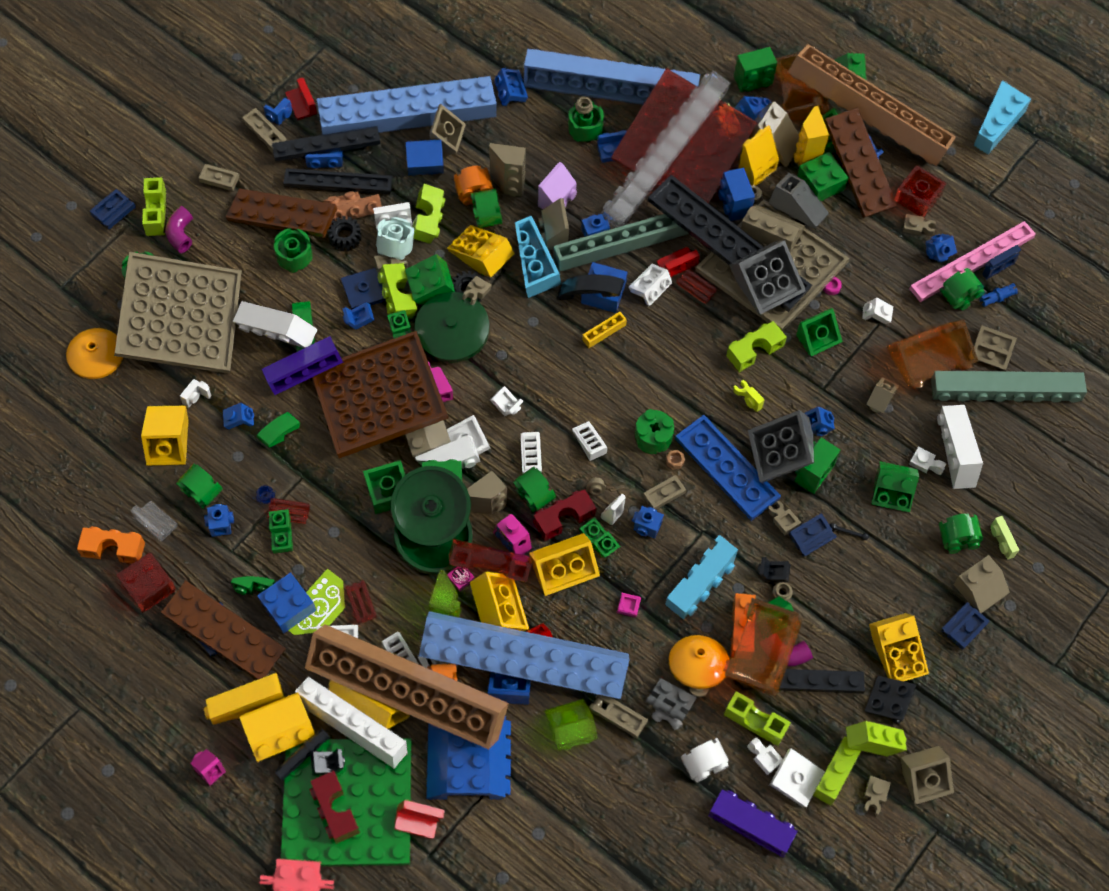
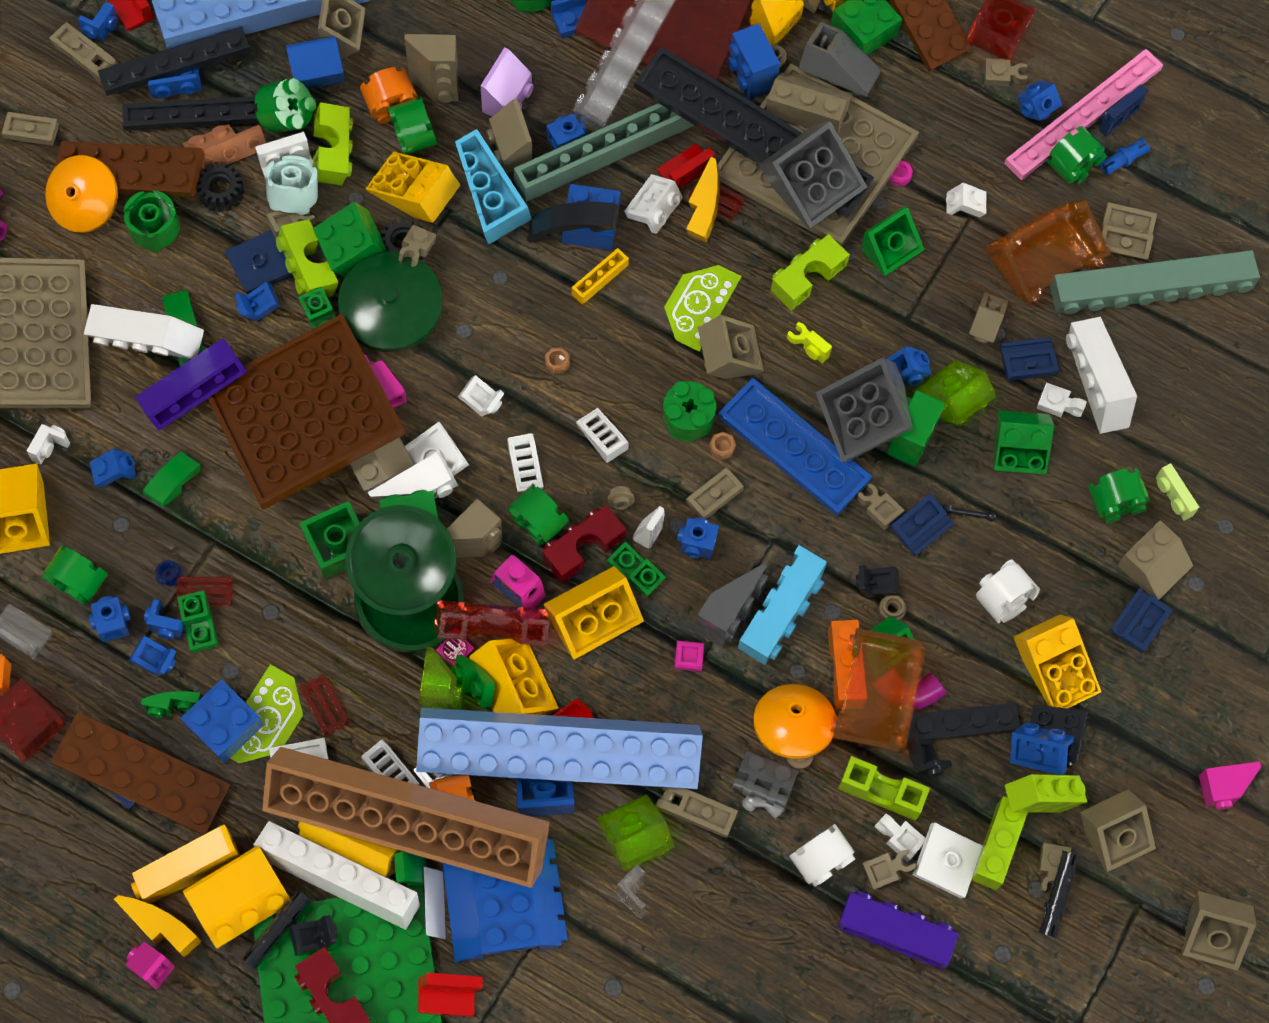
camera: 10 degrees left, 5 degrees up
none -> light orange dish [45,155,118,233]
none -> yellow slope [114,895,201,957]
none -> blue bracket [128,636,176,677]
none -> blue bracket [144,599,185,640]
none -> green brick [255,78,316,133]
none -> green slope [394,852,428,888]
none -> white sticker [424,867,446,939]
none -> green slope [451,655,495,708]
none -> medium nougat tile [545,348,570,374]
none -> clear panel [616,864,646,919]
none -> lime sticker [664,265,742,351]
none -> yellow slope [686,157,720,243]
none -> dark grey slope [694,563,769,648]
none -> dark tan slope [698,315,764,379]
none -> dark tan plate [863,849,917,889]
none -> black bracket [907,738,952,778]
none -> clear neon green slope [917,360,997,426]
none -> white brick [976,559,1040,623]
none -> dark blue plate [999,337,1059,381]
none -> blue bracket [1010,723,1074,775]
none -> black pin [1039,850,1080,938]
none -> dark tan slope [1182,891,1256,971]
none -> dark pink slope [1199,762,1261,810]

